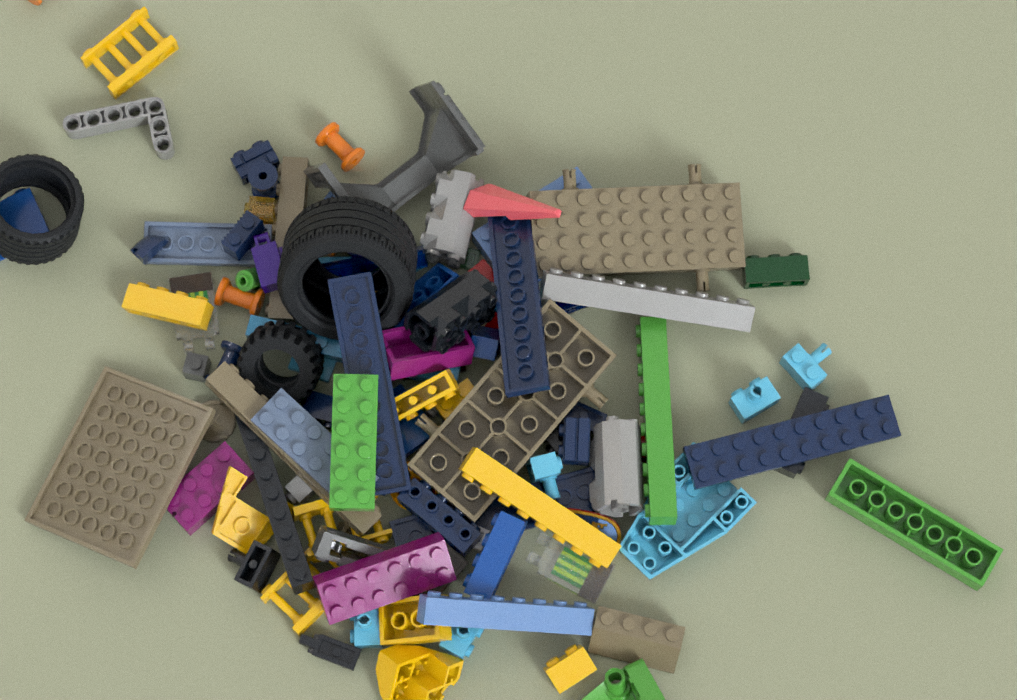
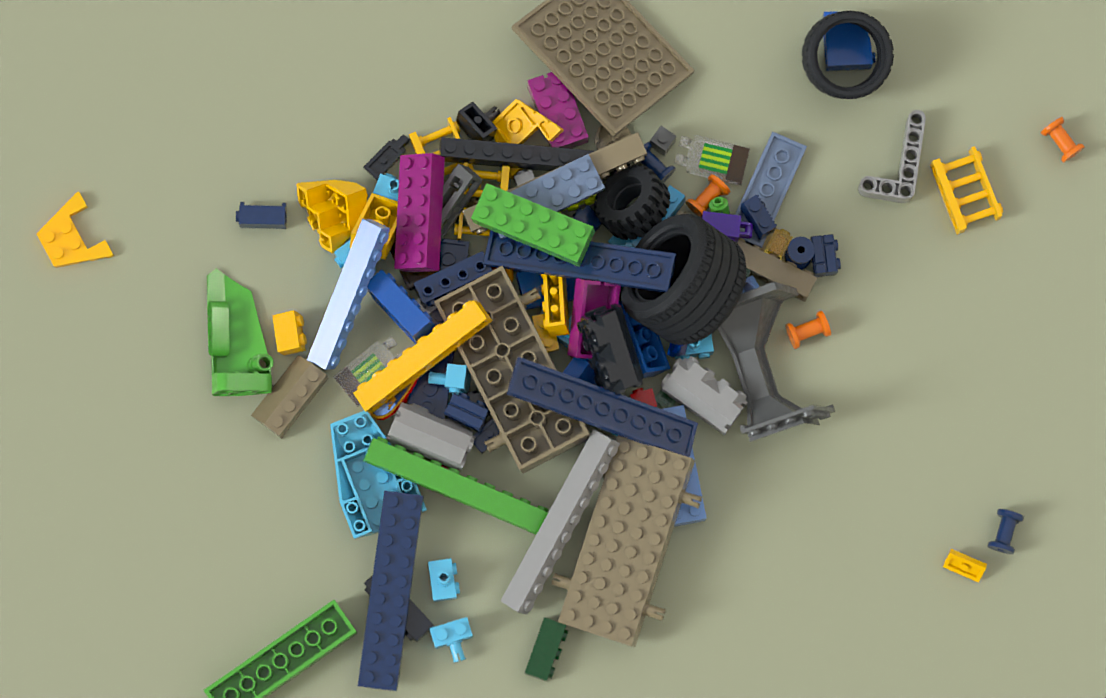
camera: 115 degrees right, 5 degrees up
yellow brick [121,282,214,331] -> none
dark blue brick [130,235,169,265] -> none
coral wedge [463,184,562,220] -> none

